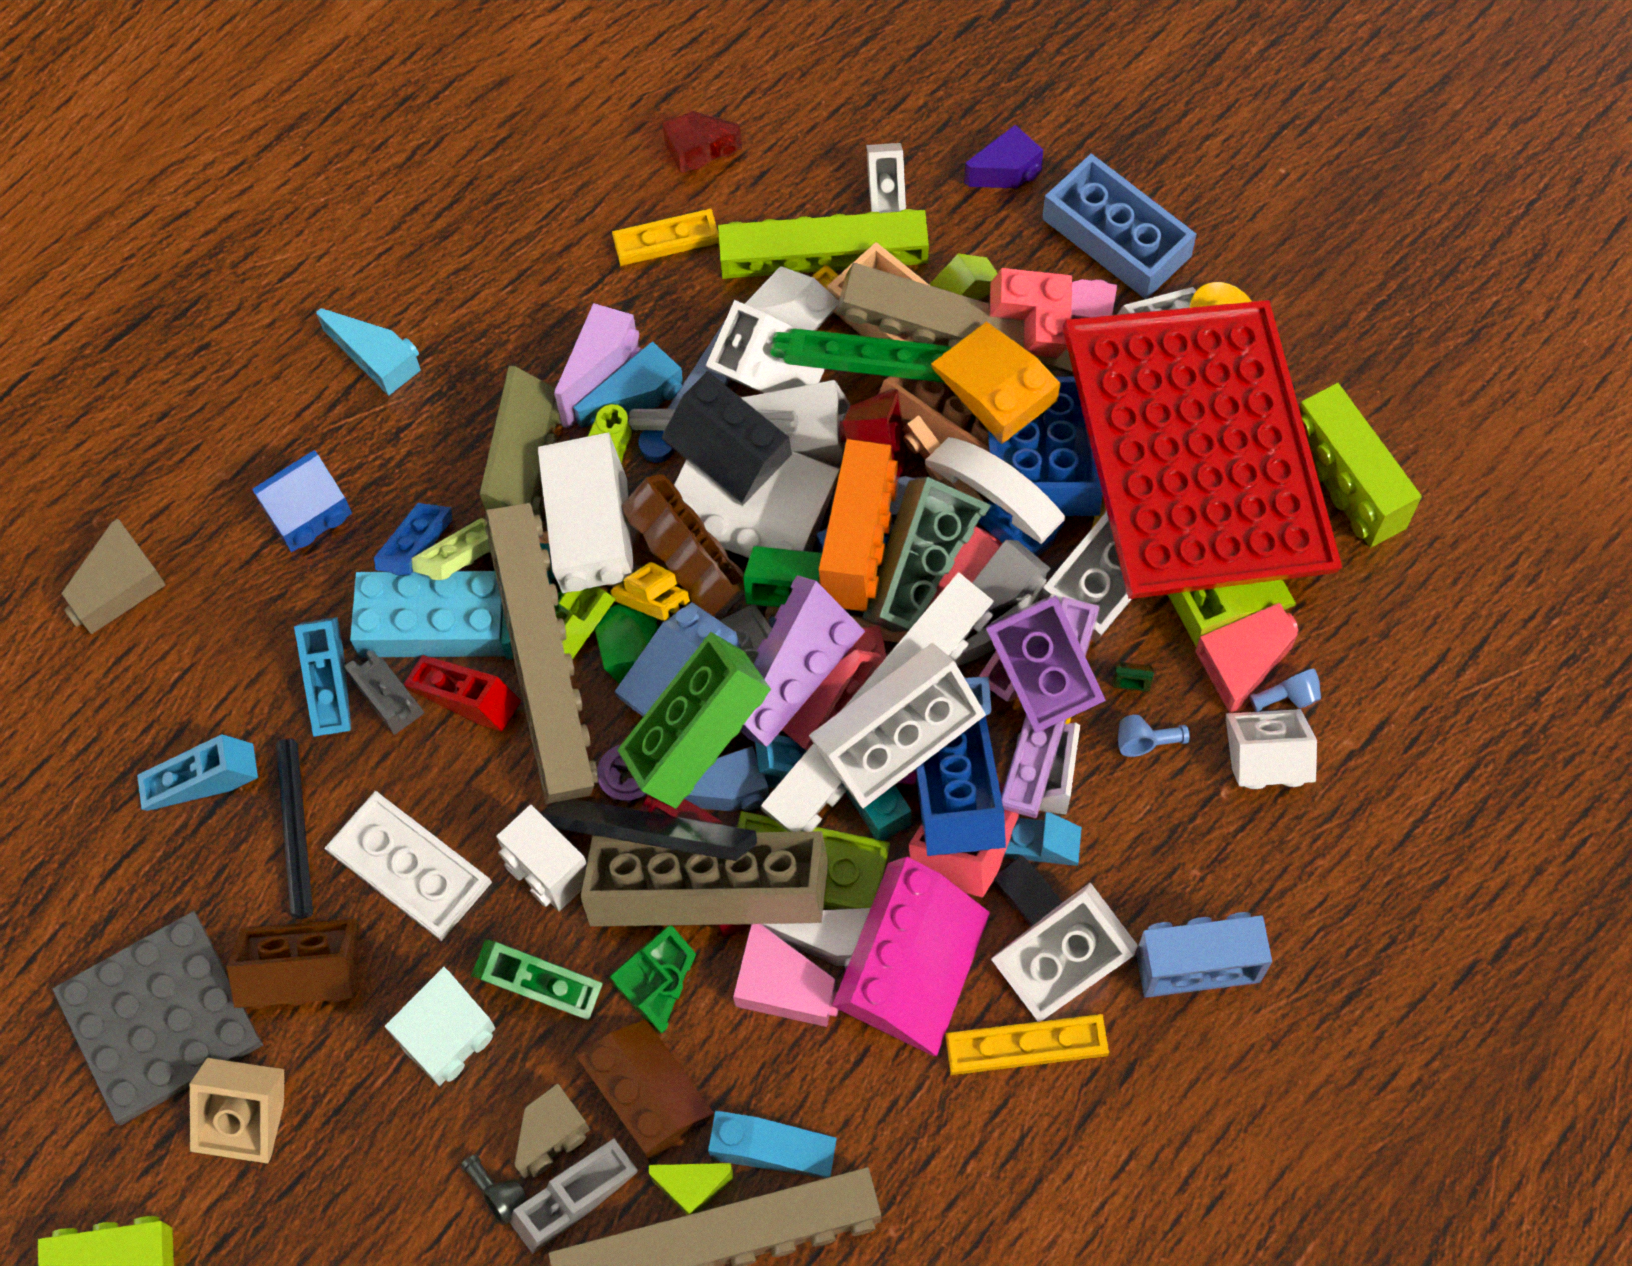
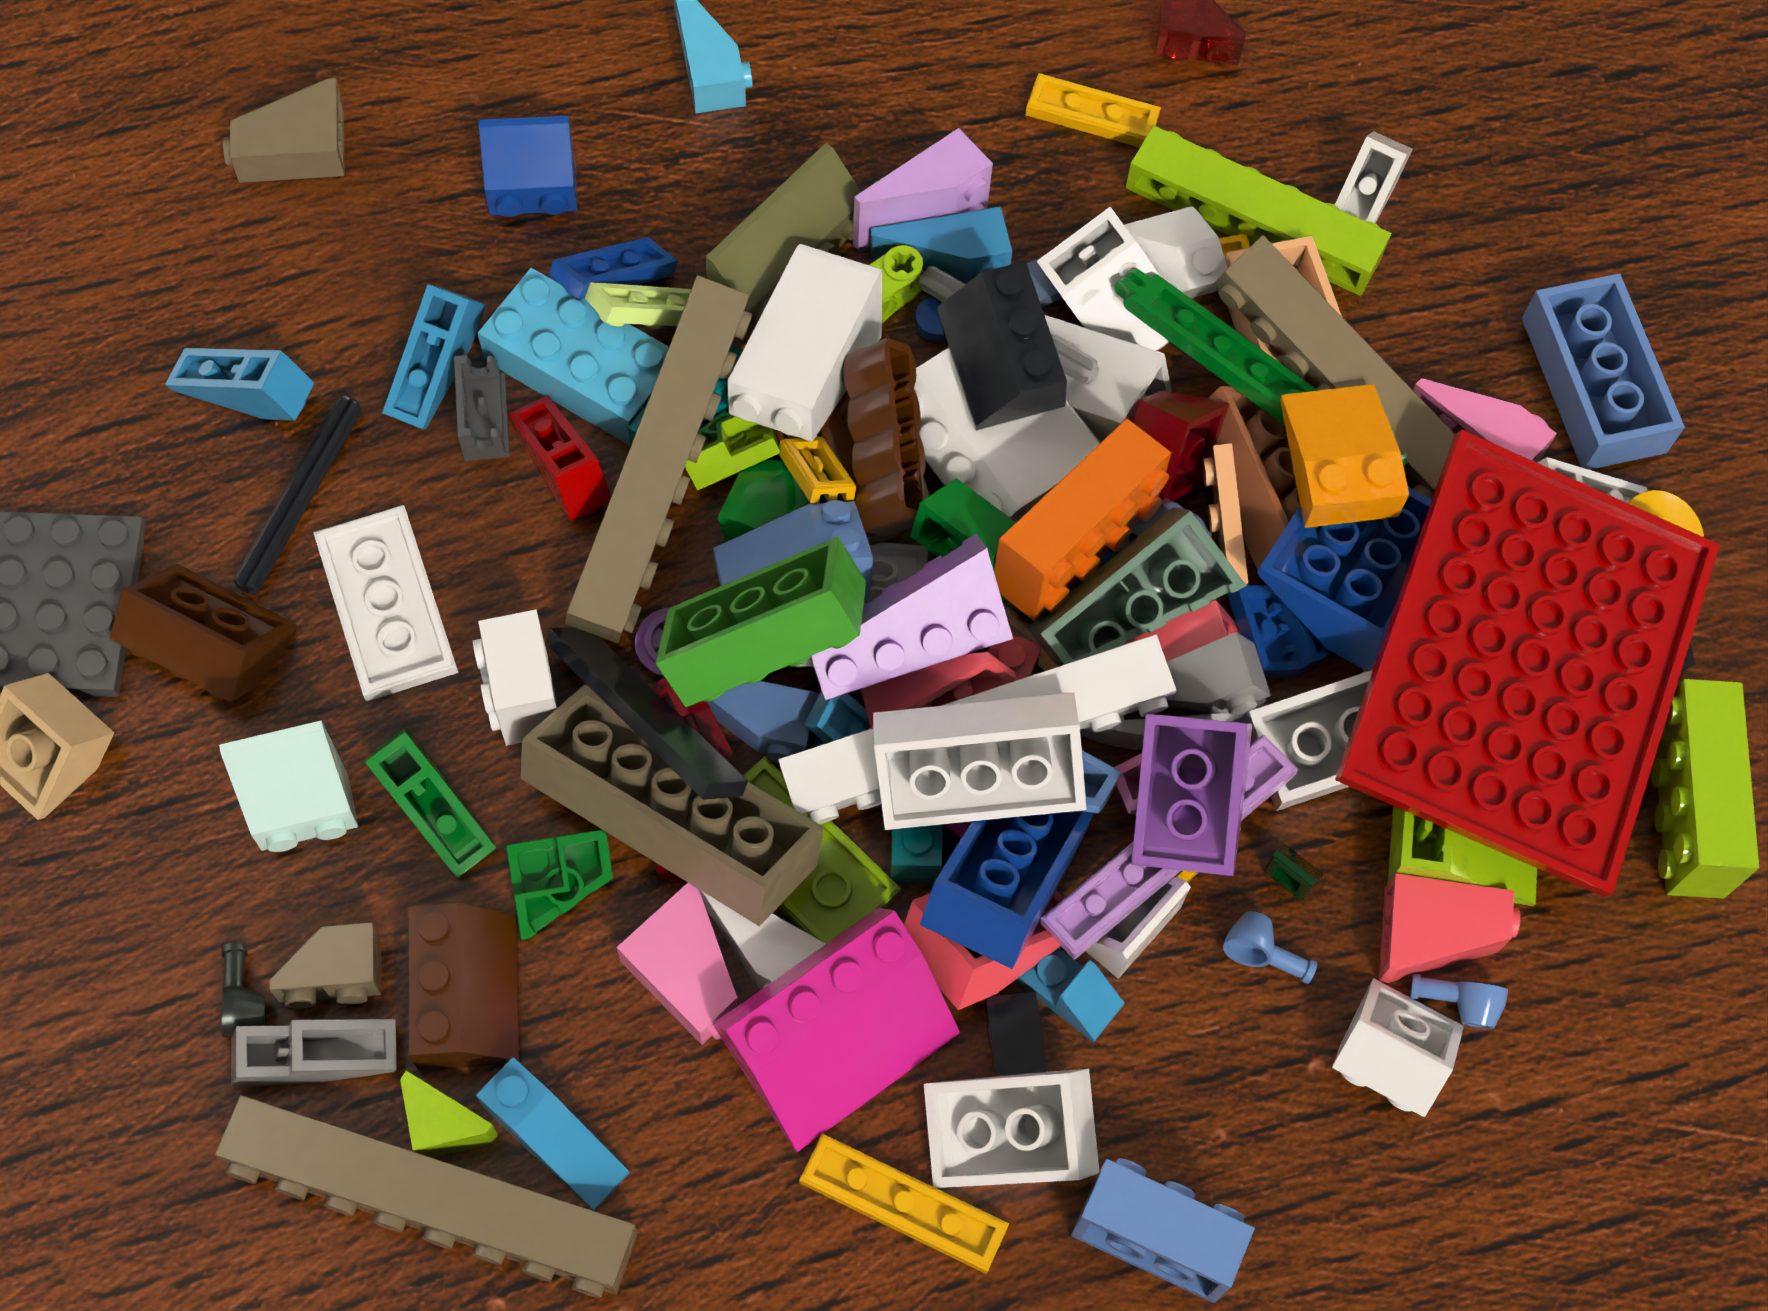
camera: 25 degrees right, 0 degrees up
yellow tile [623,562,677,602] -> none
white slope [925,437,1065,544] -> none
lime slope [929,253,998,300] -> none
dark purple slope [964,125,1043,189] -> none
coral brick [990,268,1072,358] -> none

